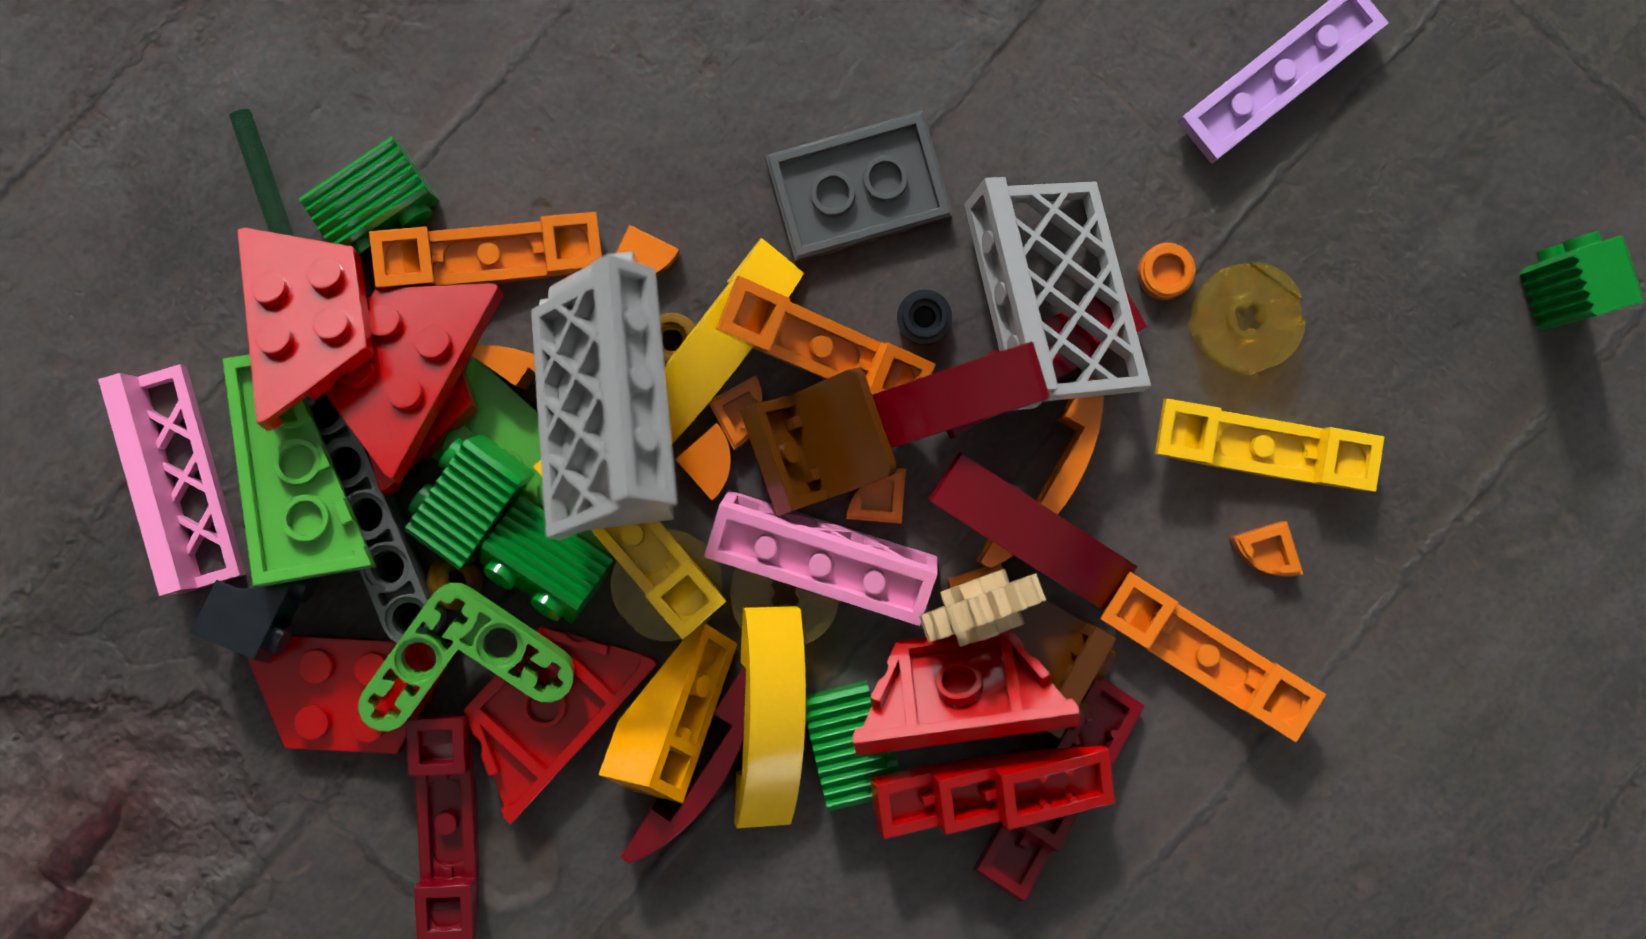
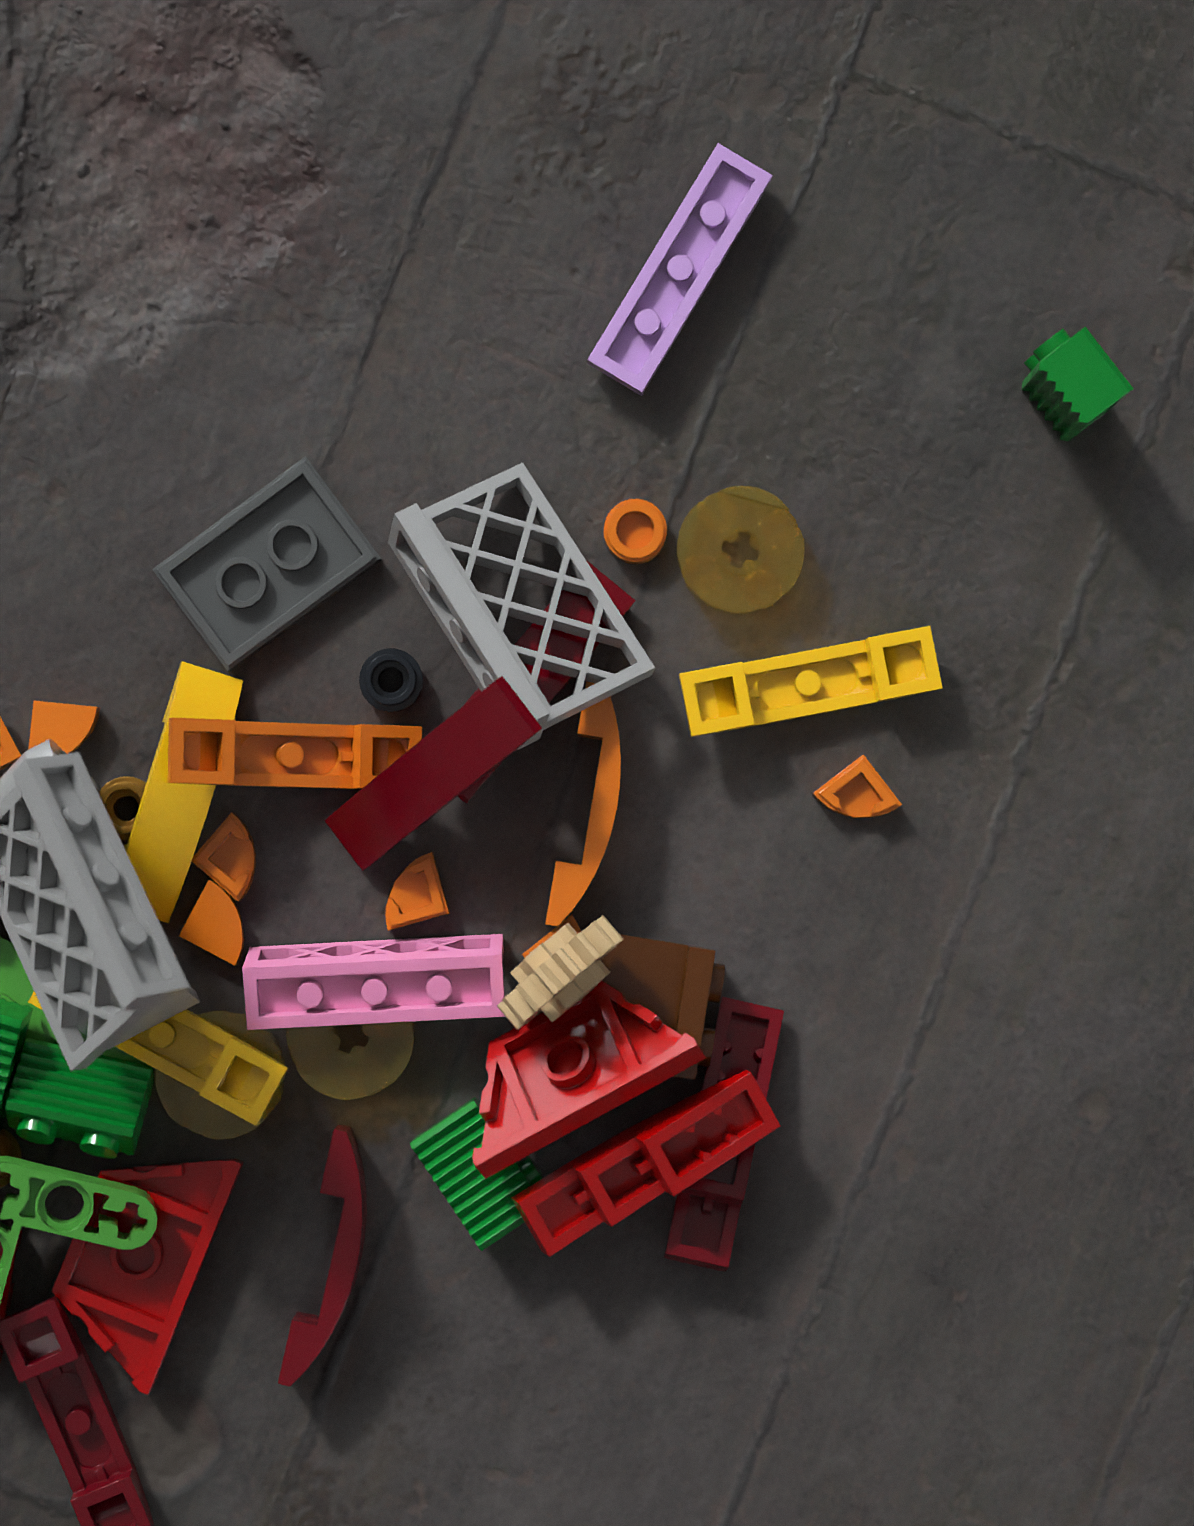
camera: 20 degrees left, 0 degrees up
light orange slope [599,623,737,803] -> none
yellow slope [734,606,806,828] -> none
reddish brown bracket [740,368,897,516] -> none
dark red slope [929,452,1138,611] -> none
orange slope [1100,572,1326,742] -> none

